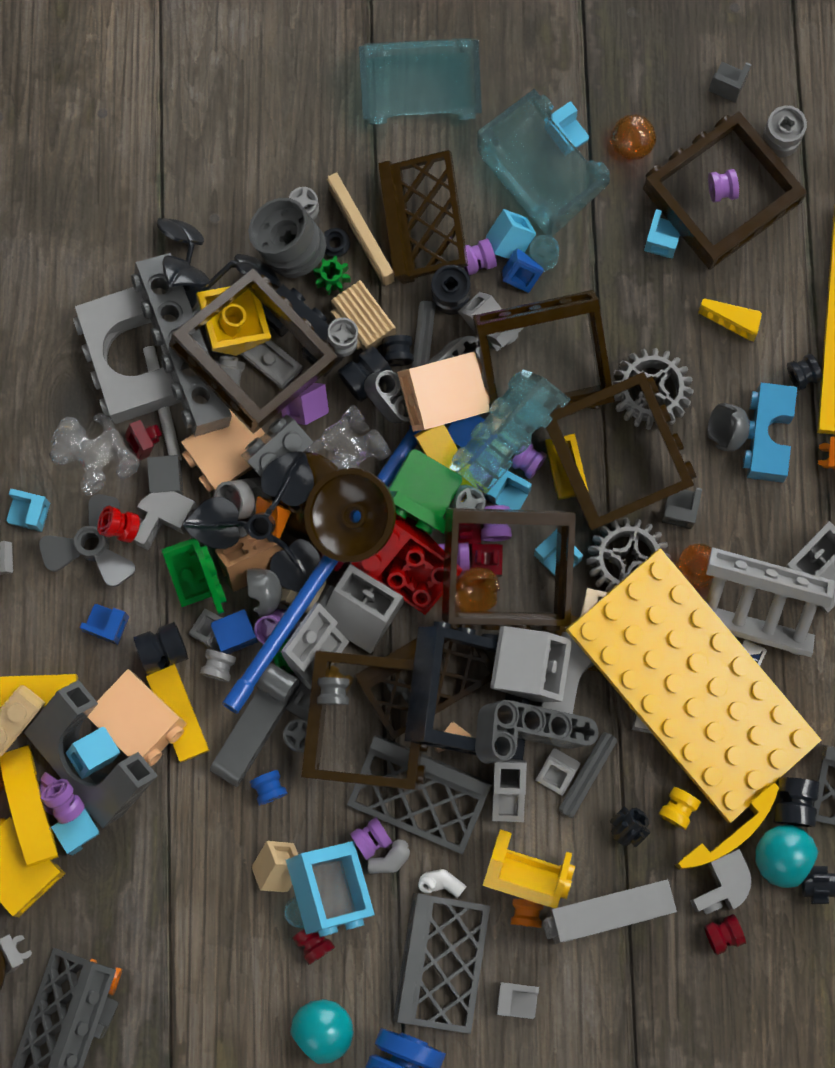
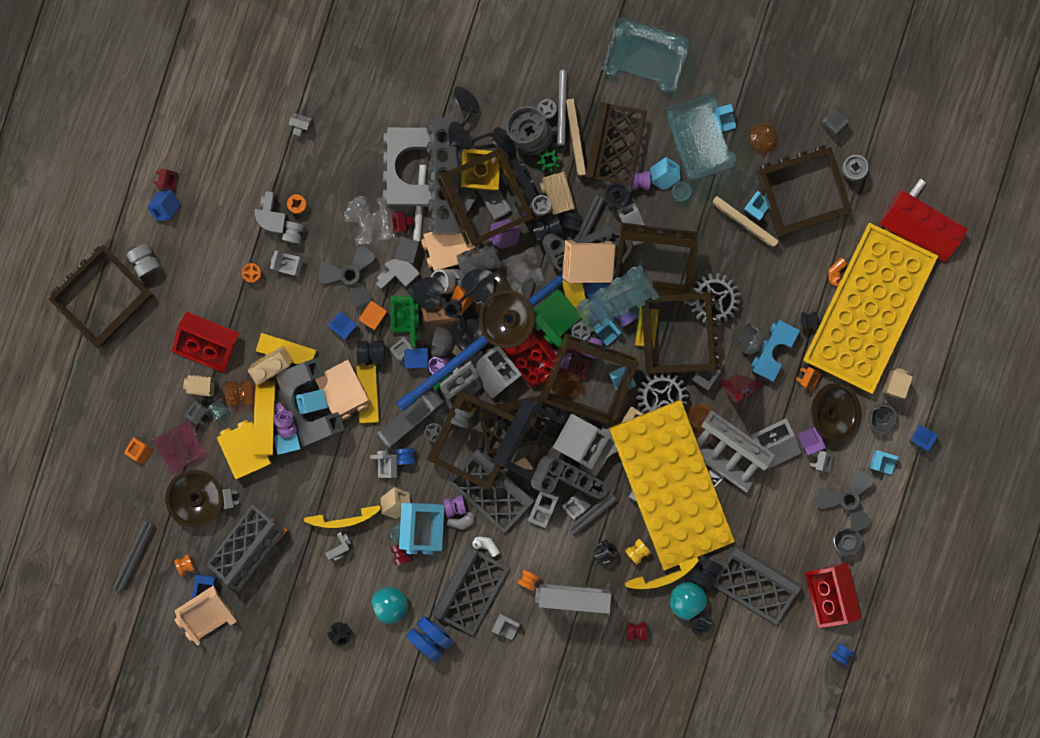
camera: 20 degrees right, 10 degrees up
medium azure panel [7,488,50,532] -> none
red wheel [97,505,140,543] -> none
light grey wheel [200,649,236,682] -> none
yellow panel [483,829,575,909] -> none
blue slope [502,248,544,293] -> none
light grey brick [690,849,751,915] -> none
yellow slope [698,298,762,342] -> none
medium lavender wheel [708,169,739,202] -> none
none -> yellow slope [304,505,381,528]
none -> light grey bracket [325,532,351,561]
none -> orange panel [359,301,388,331]
none -> light grey bracket [370,451,397,478]
none -> light grey bar [557,70,567,146]
none -> tan tile [712,196,778,247]
none -> dark red wedge [720,374,763,402]
none -> orange arm [828,258,847,286]

